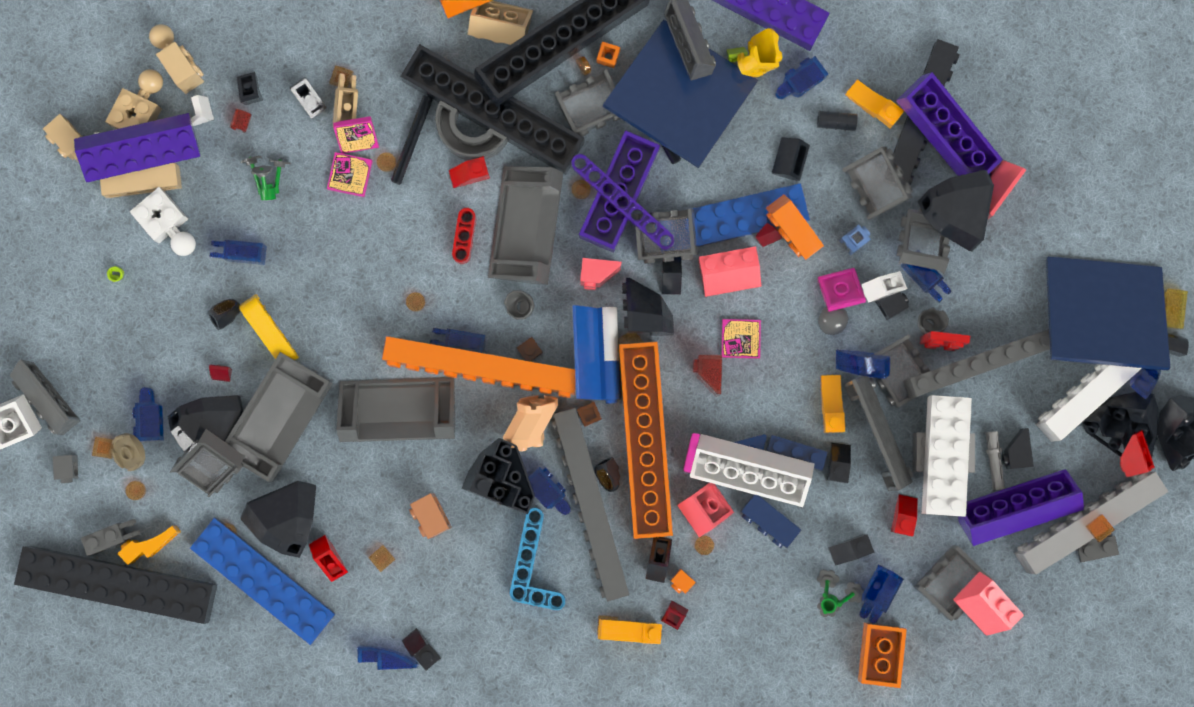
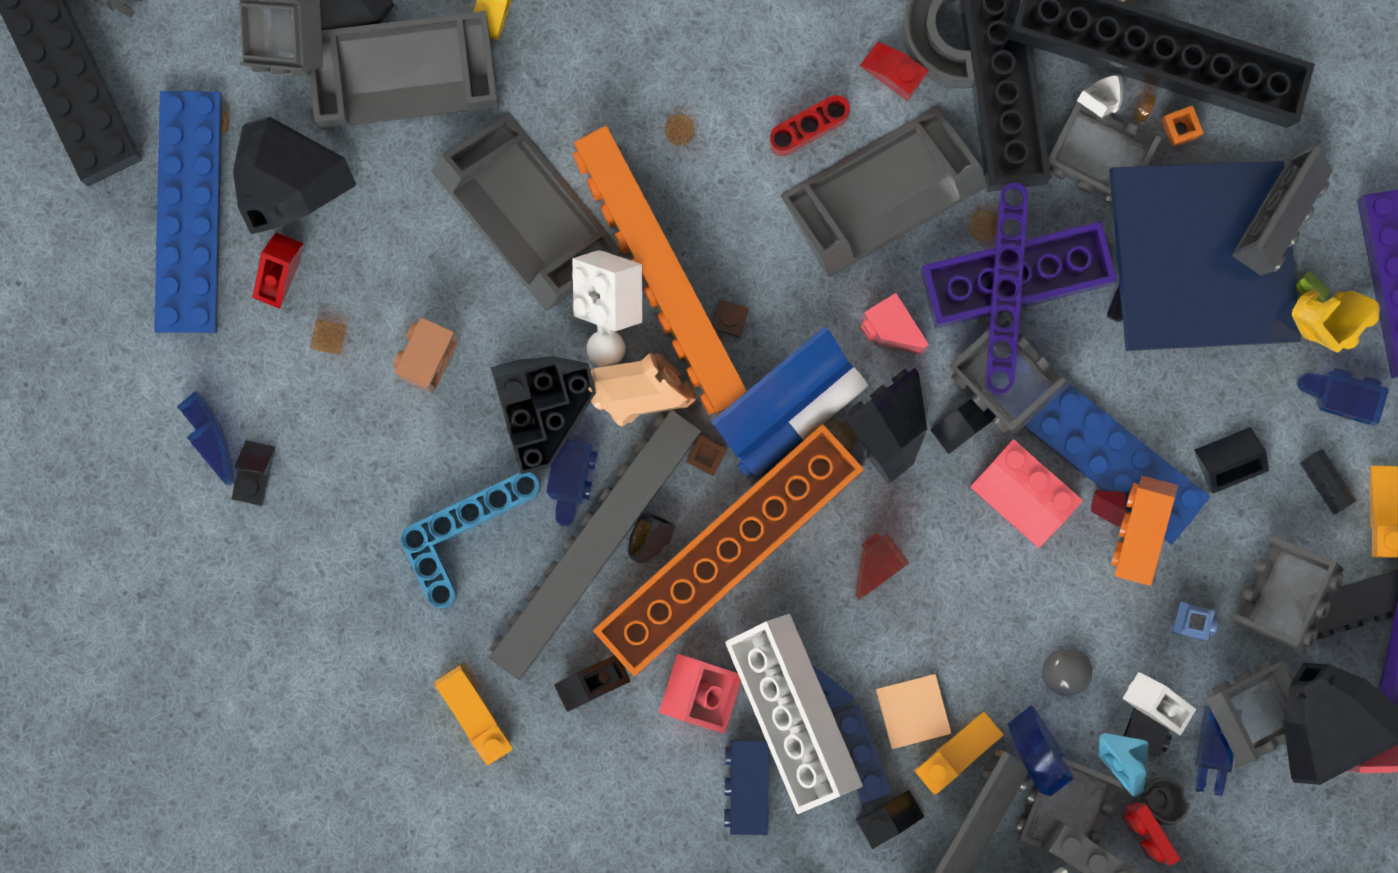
camera: 55 degrees right, 0 degrees up
light orange slope [118,526,181,565] -> none
clear blue hinge [430,328,487,353] -> none
dark grey hair [504,290,534,320] -> none
dark red slope [661,601,688,630] -> none
orange plate [670,569,696,594] -> none
dark pink tile [683,433,700,473] -> none
clear orange tile [695,536,714,555] -> none
tile [721,319,761,359] -> none
dark pink tile [818,268,866,312] -> none
none -> white brick [572,250,642,367]
none -> light nougat tile [876,674,951,749]
none -> white tile [1077,74,1123,118]
none -> medium azure slope [1098,733,1149,797]

